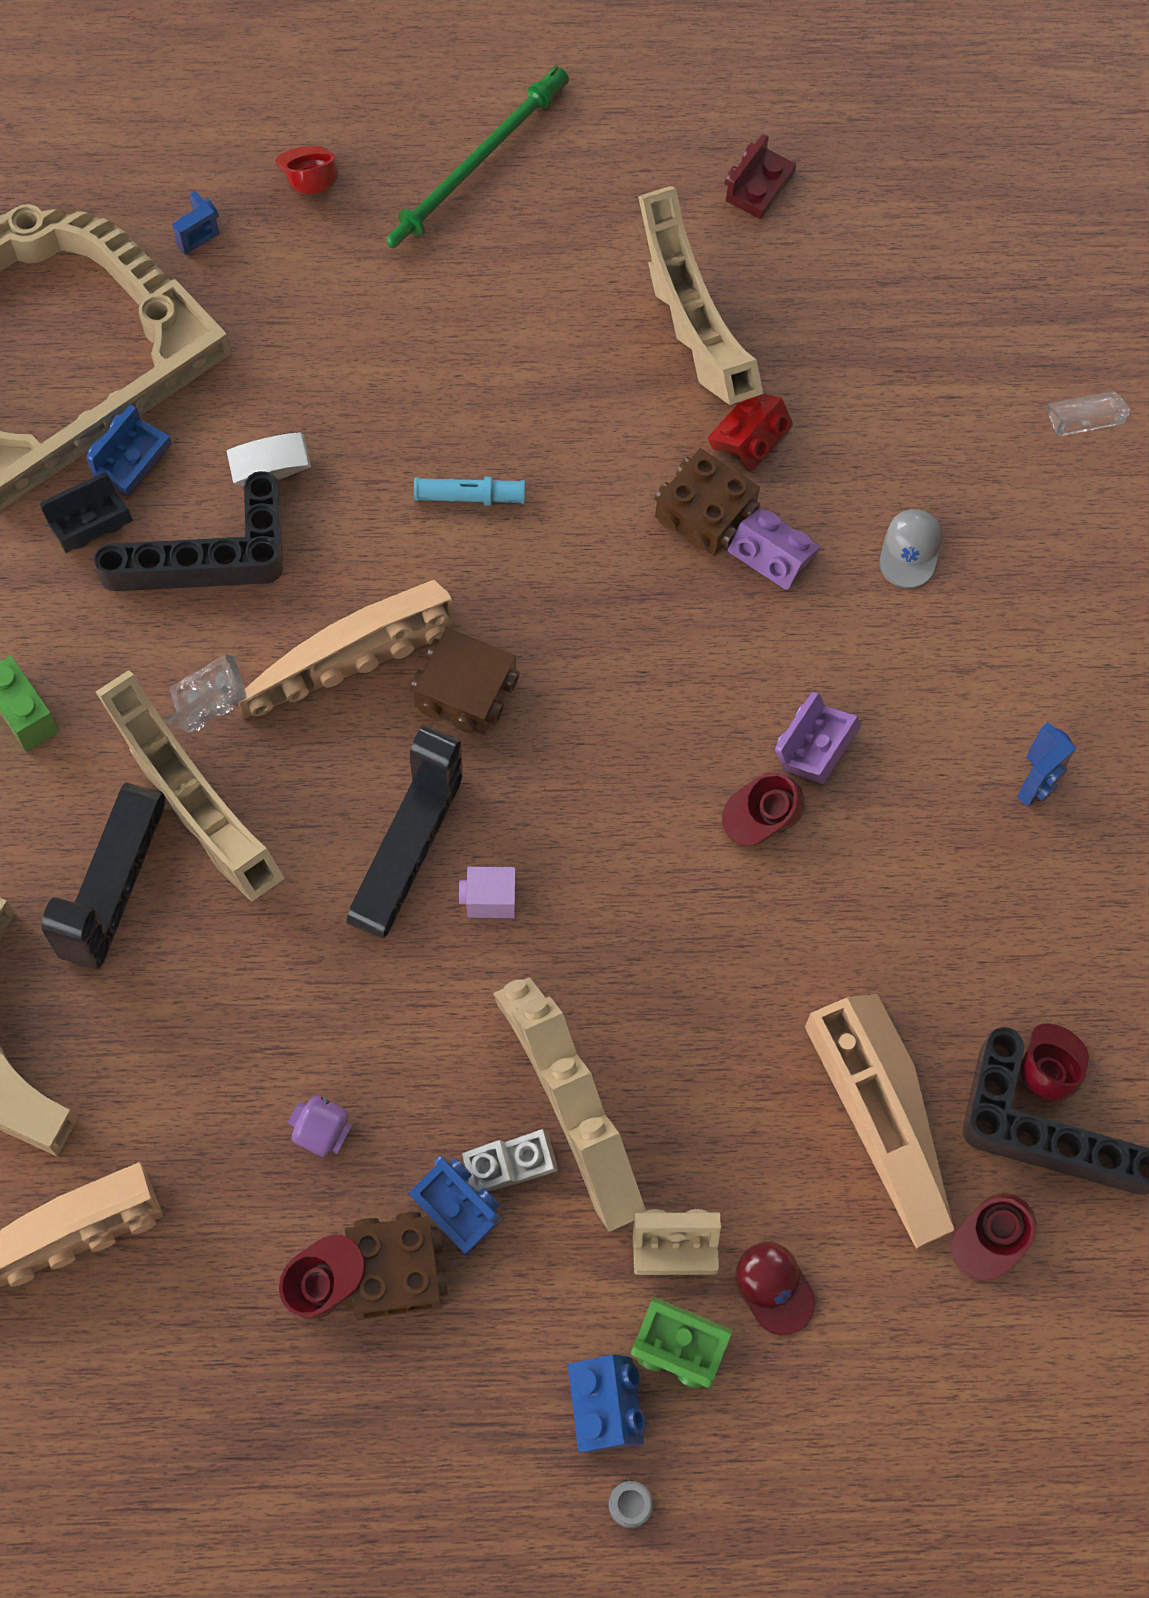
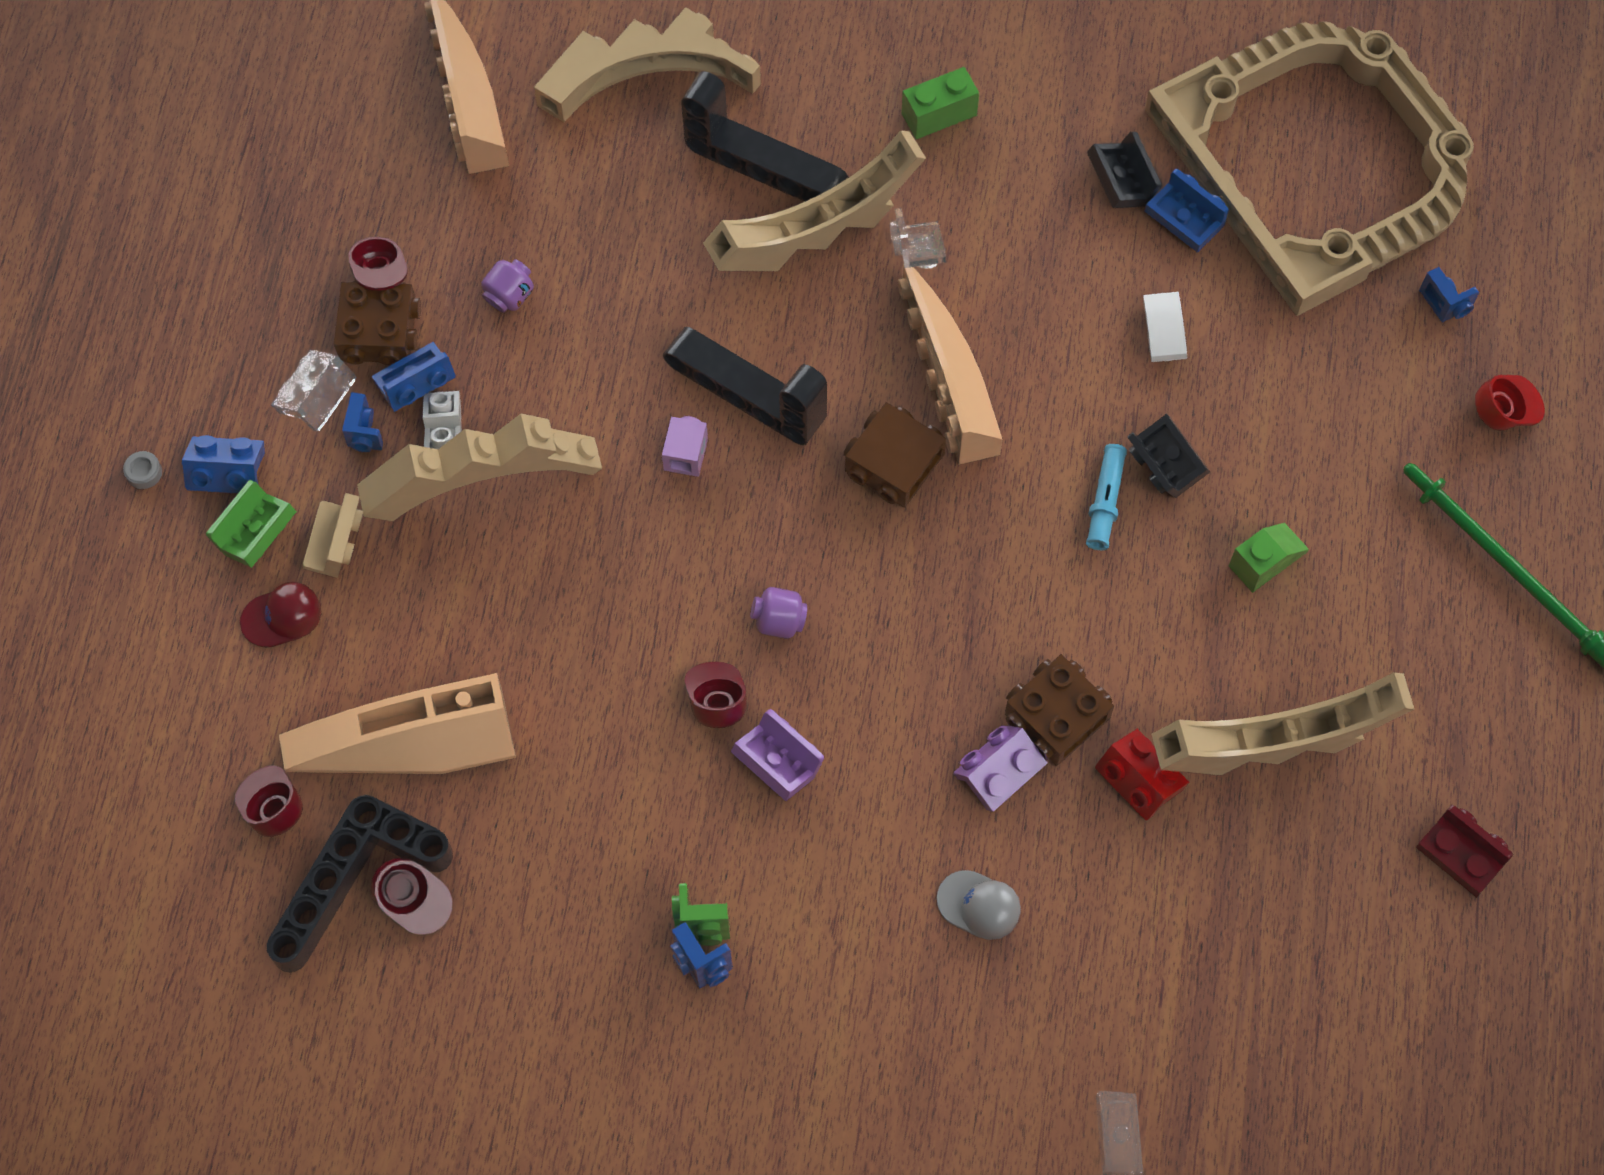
camera: 105 degrees right, 0 degrees up
black beam [93,471,283,591] -> none
none -> clear bracket [271,349,356,431]
none -> blue bracket [342,392,383,452]
none -> bright green bracket [672,883,730,946]
none -> medium lavender head [750,587,807,639]
none -> black bracket [1127,413,1210,498]
none -> bright green slope [1229,523,1309,593]

